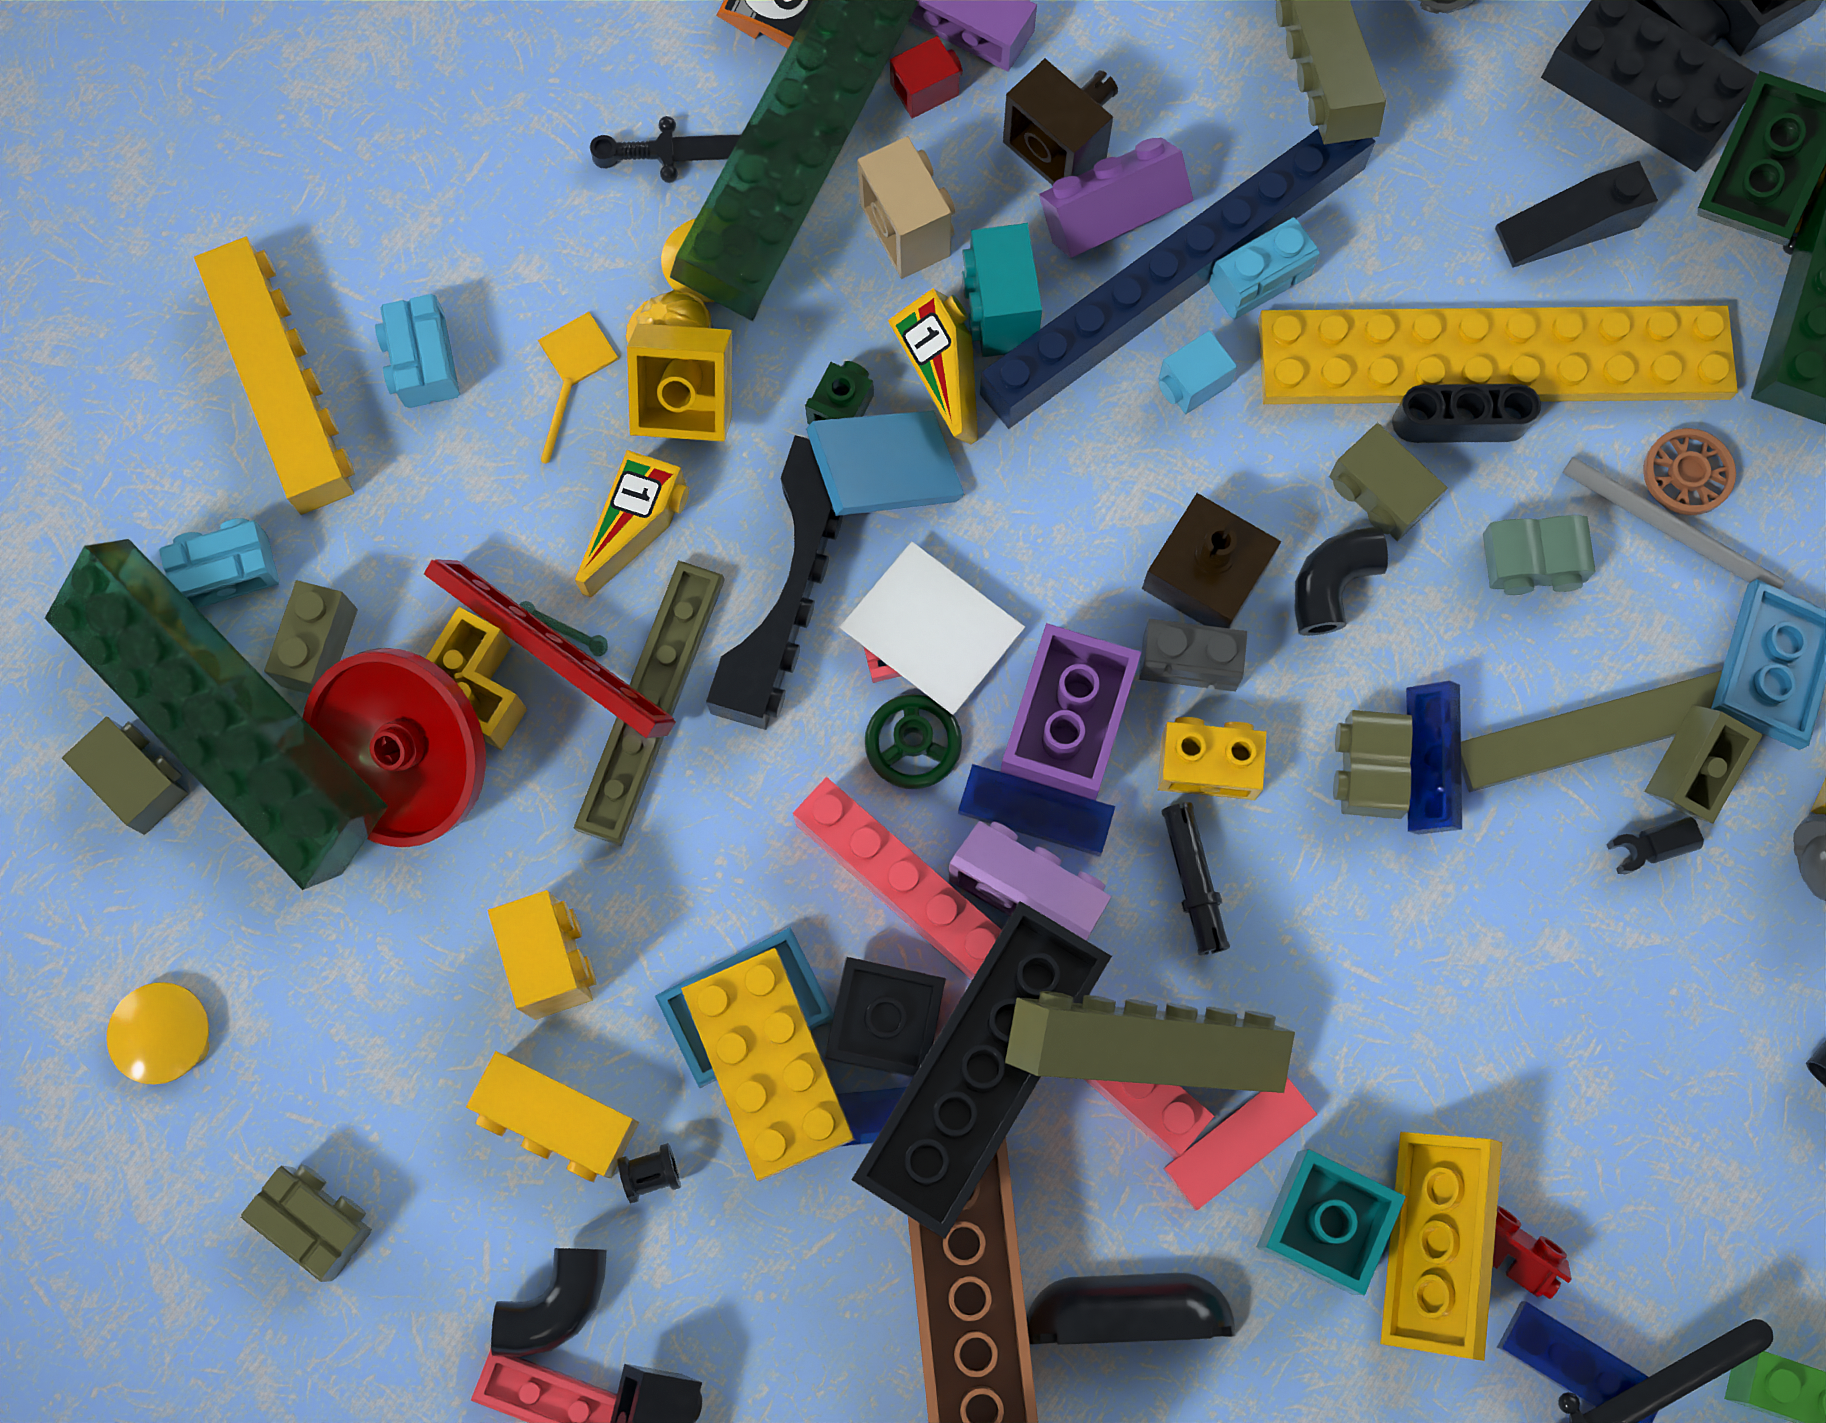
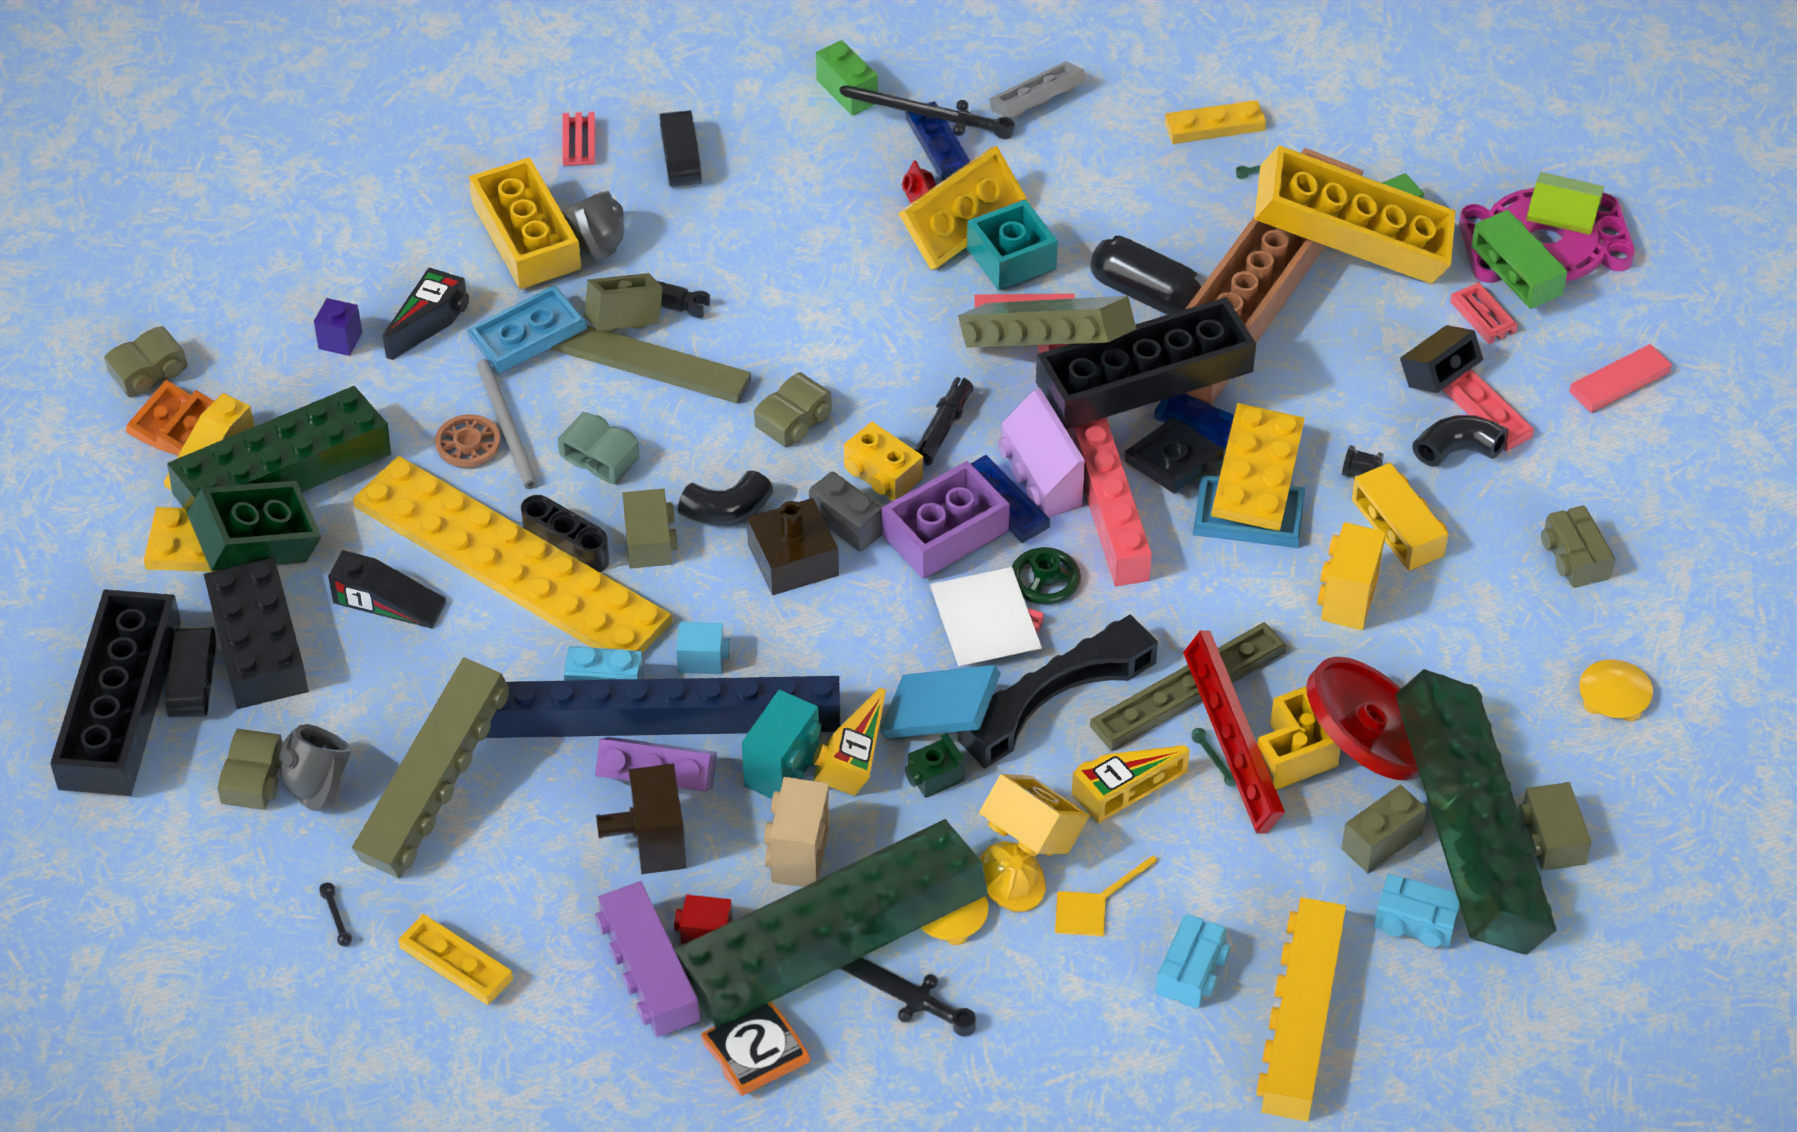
camera: 145 degrees left, 25 degrees down
clear blue plate [1406,680,1462,835] -> none

